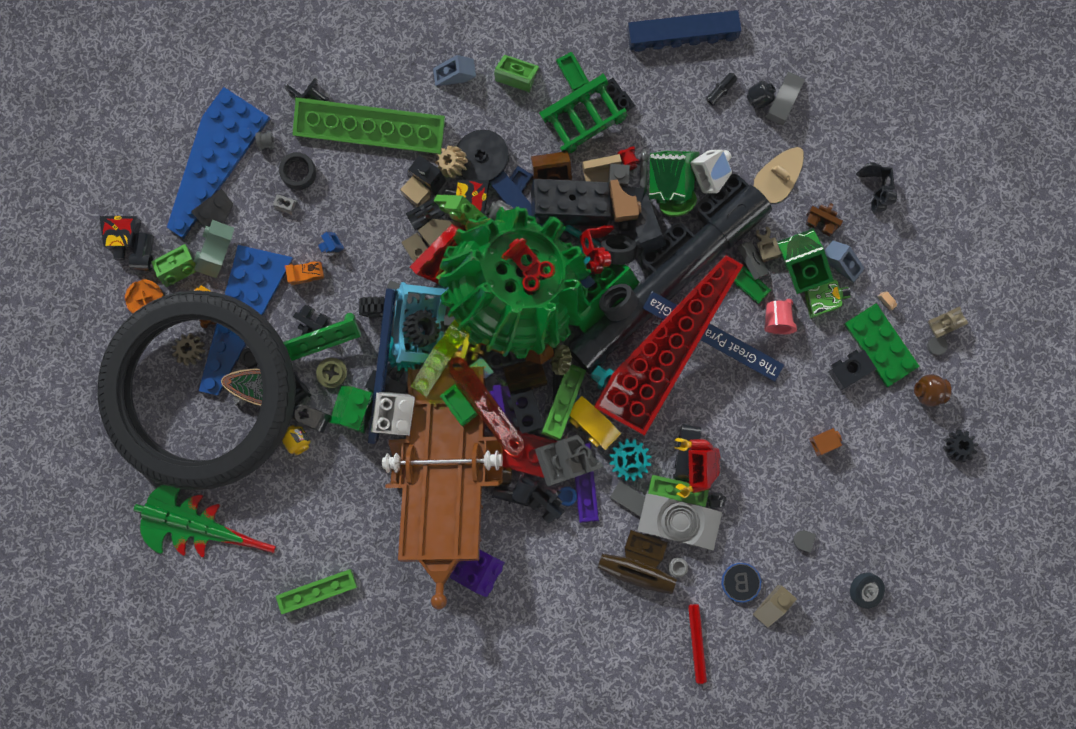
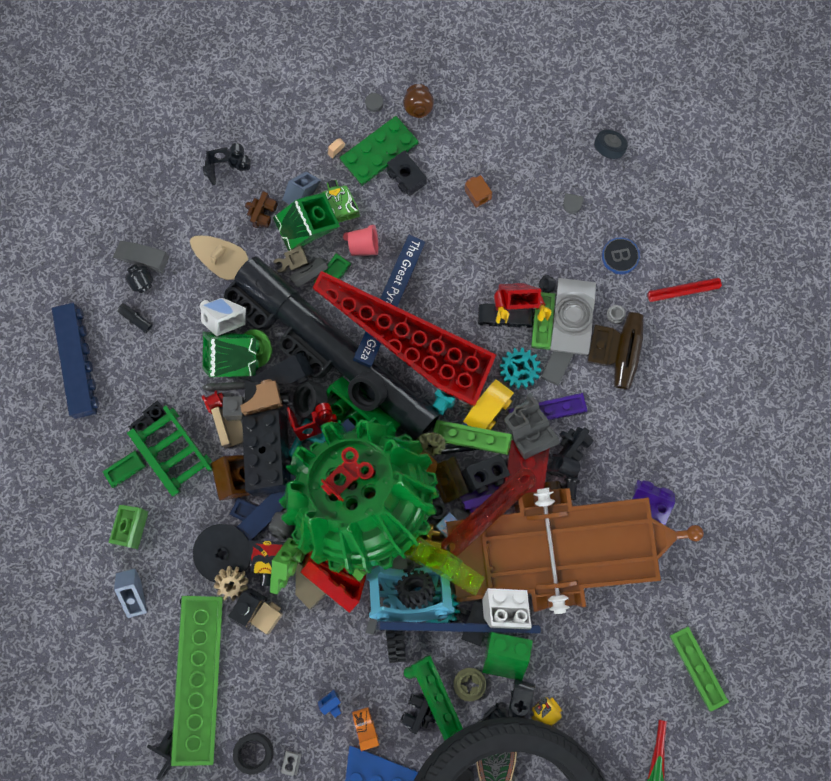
camera: 90 degrees left, 5 degrees down
dark tan plate [401,232,427,262] -> none
black hips [406,198,445,231] -> none
green tile [440,384,478,427] -> none
blue tile [558,486,577,506] -> none
dark tan slope [753,585,797,628] -> none
dark tan hips [927,306,968,338] -> none
black gear [943,430,979,463] -> none

